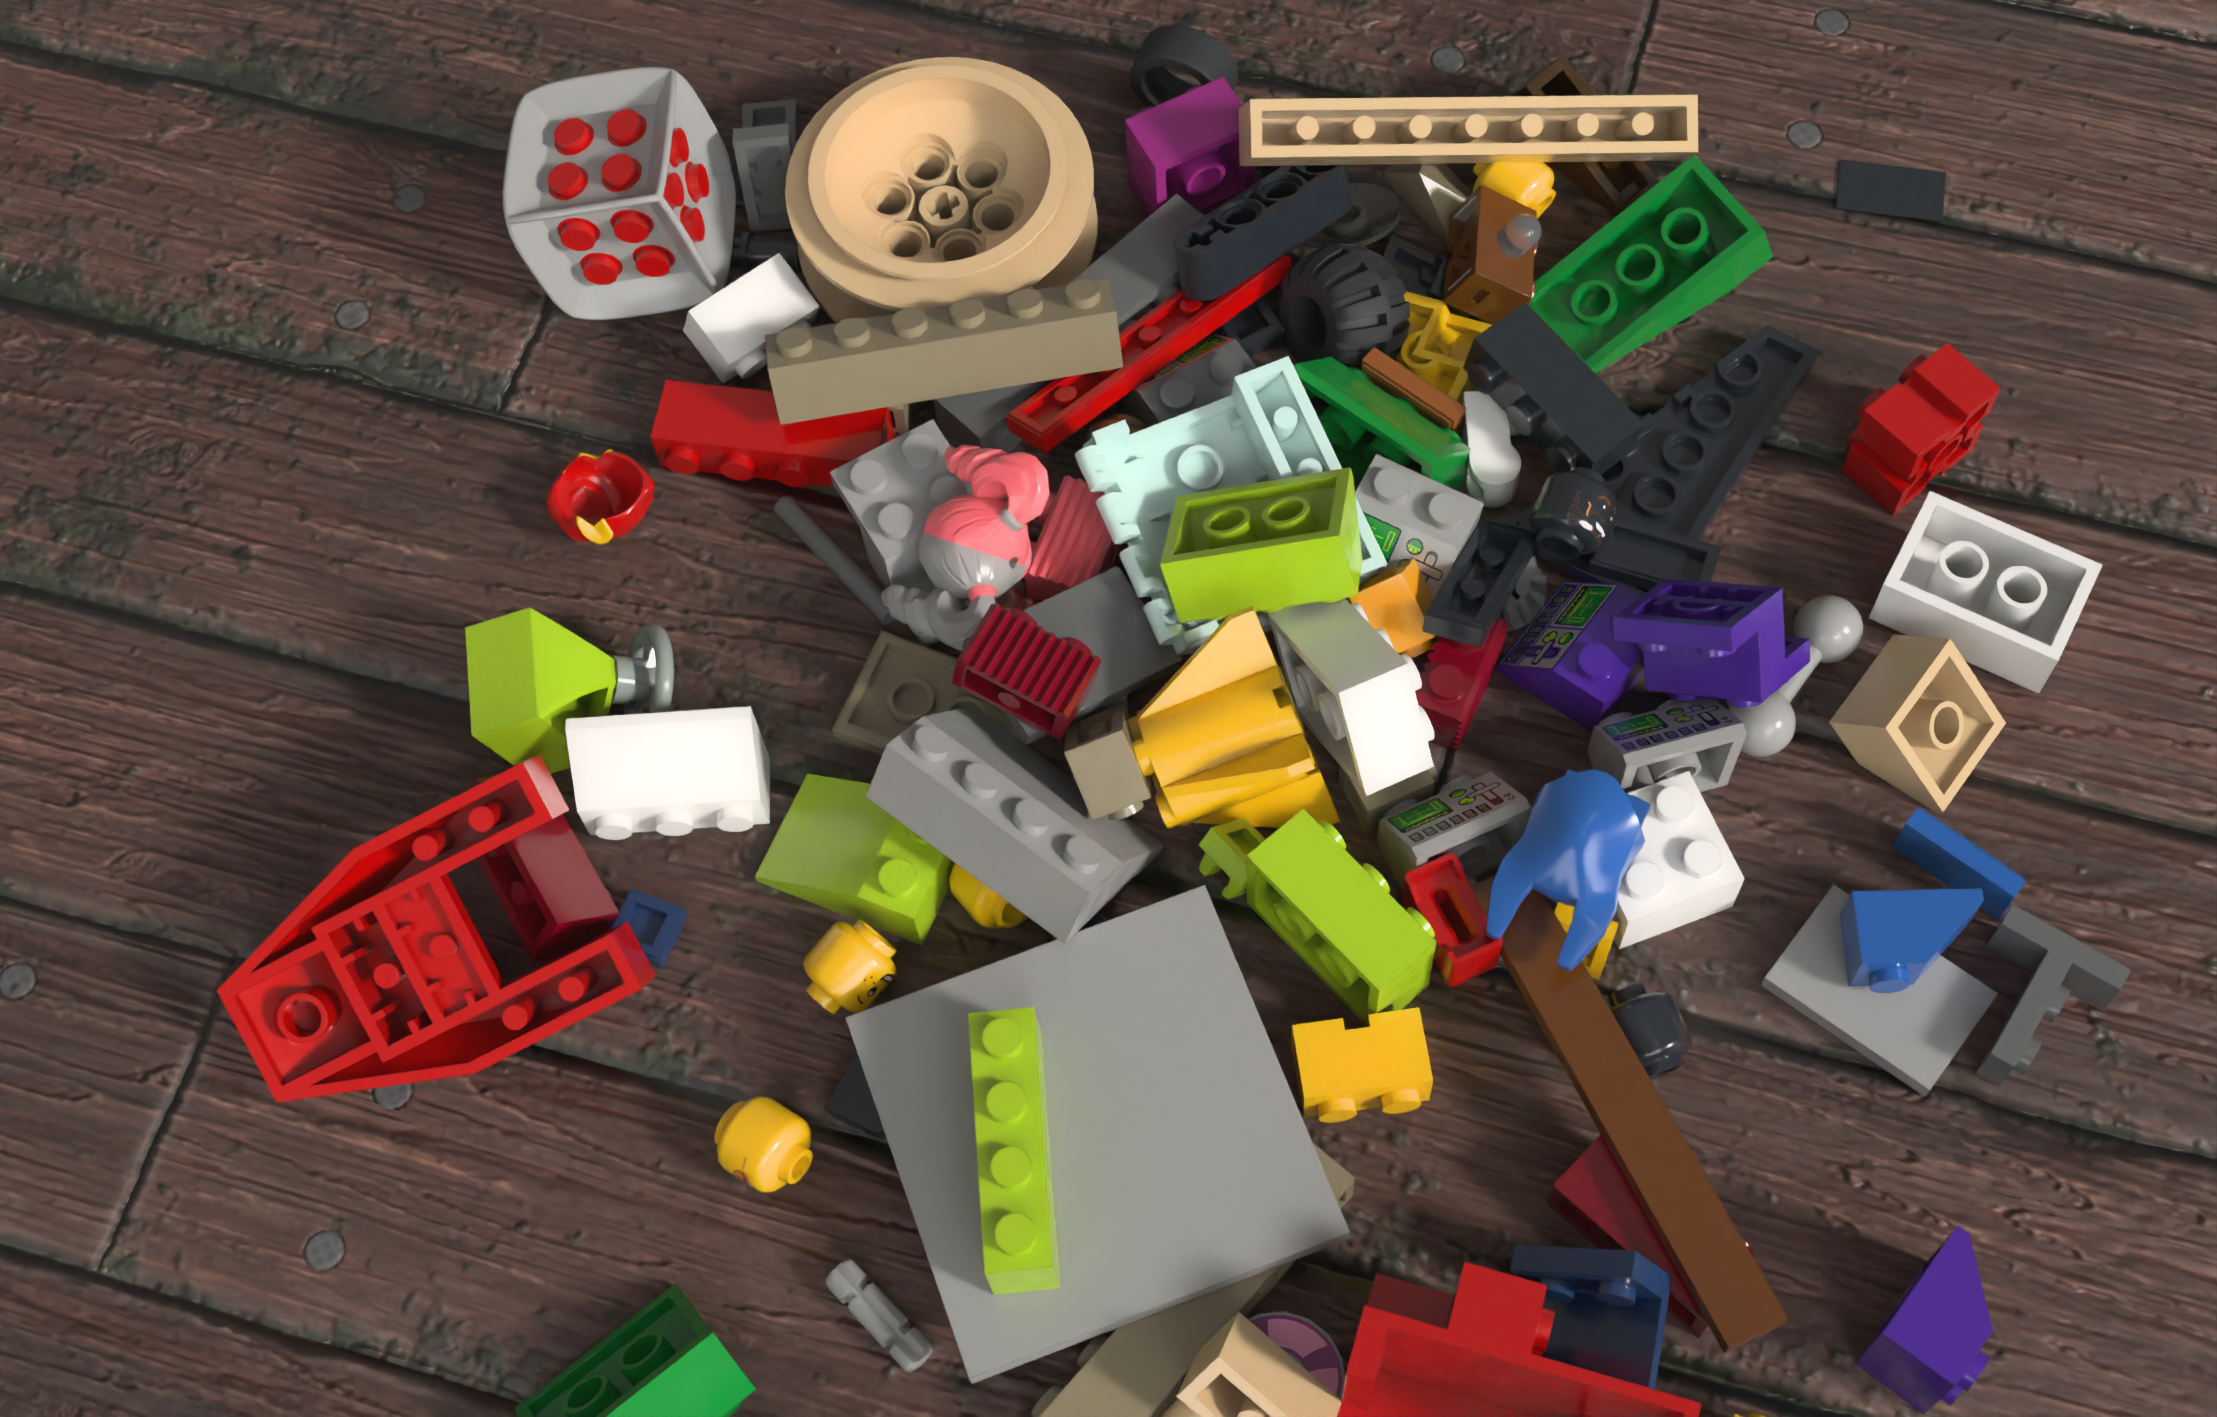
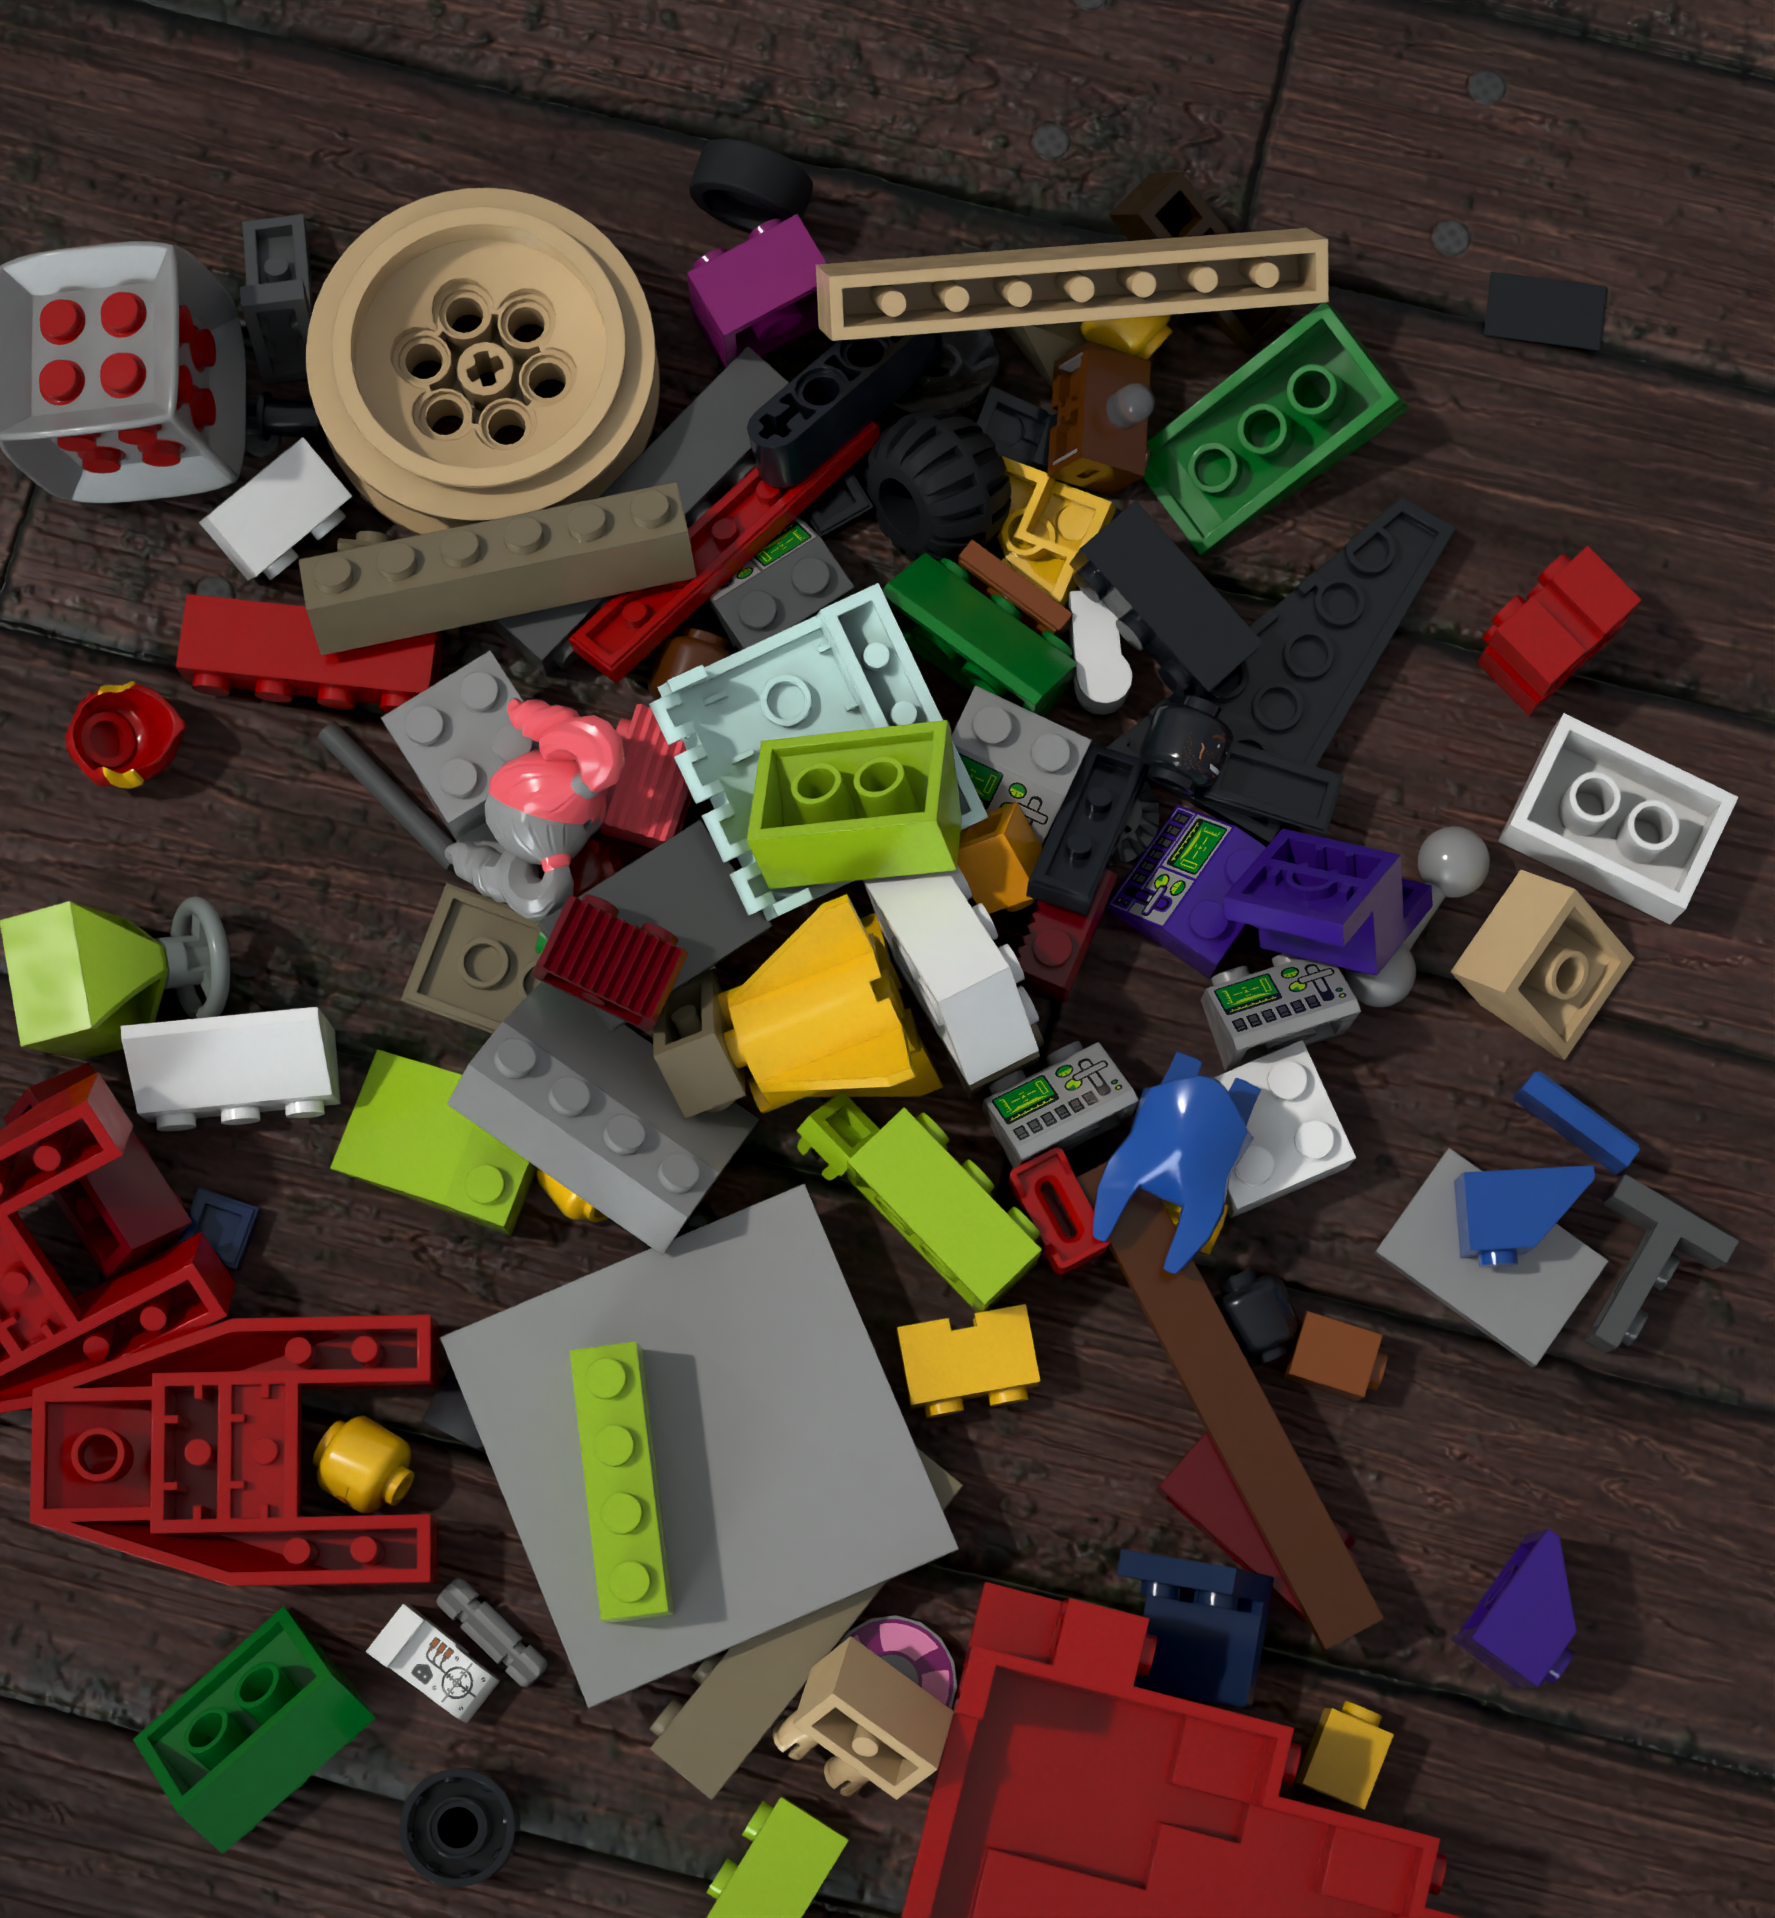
camera: 10 degrees left, 15 degrees up
yellow head [803,919,897,1014] -> none
none -> red wedge [30,1315,439,1586]
none -> white leg [366,1604,500,1723]
none -> dark orange brick [1282,1311,1388,1402]

